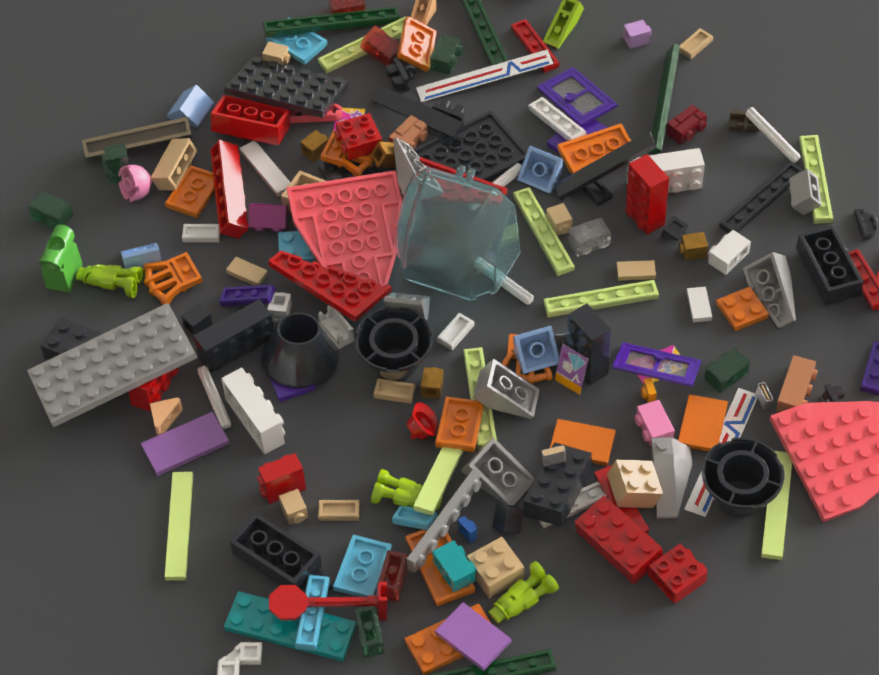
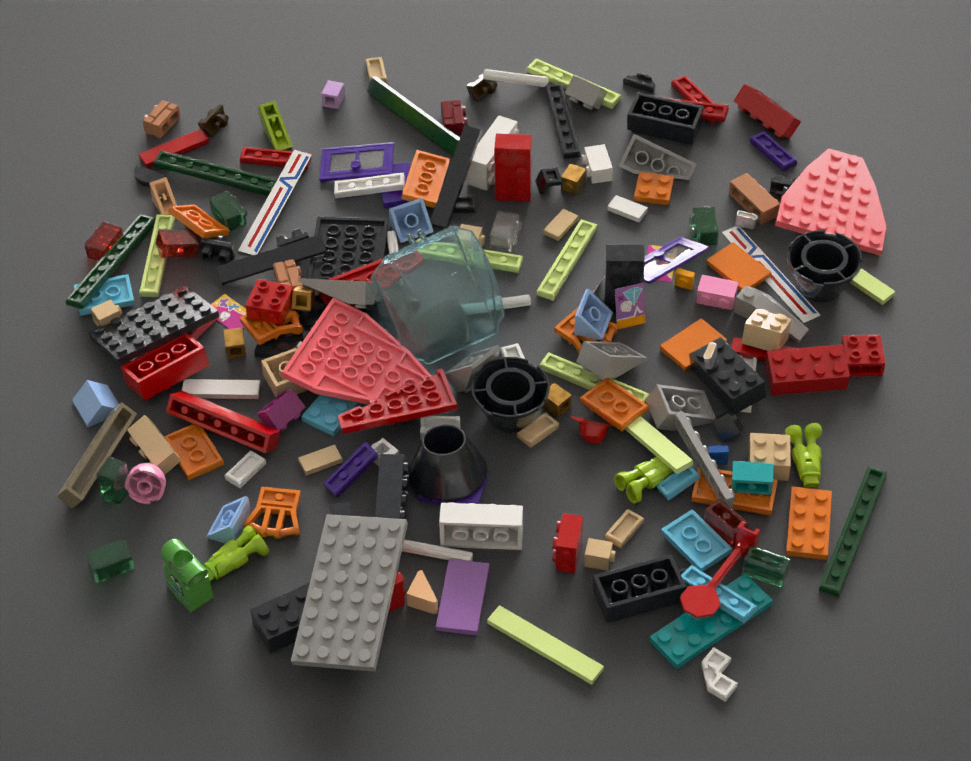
camera: 55 degrees left, 5 degrees down
medium lavender tile [435,603,511,671] -> none

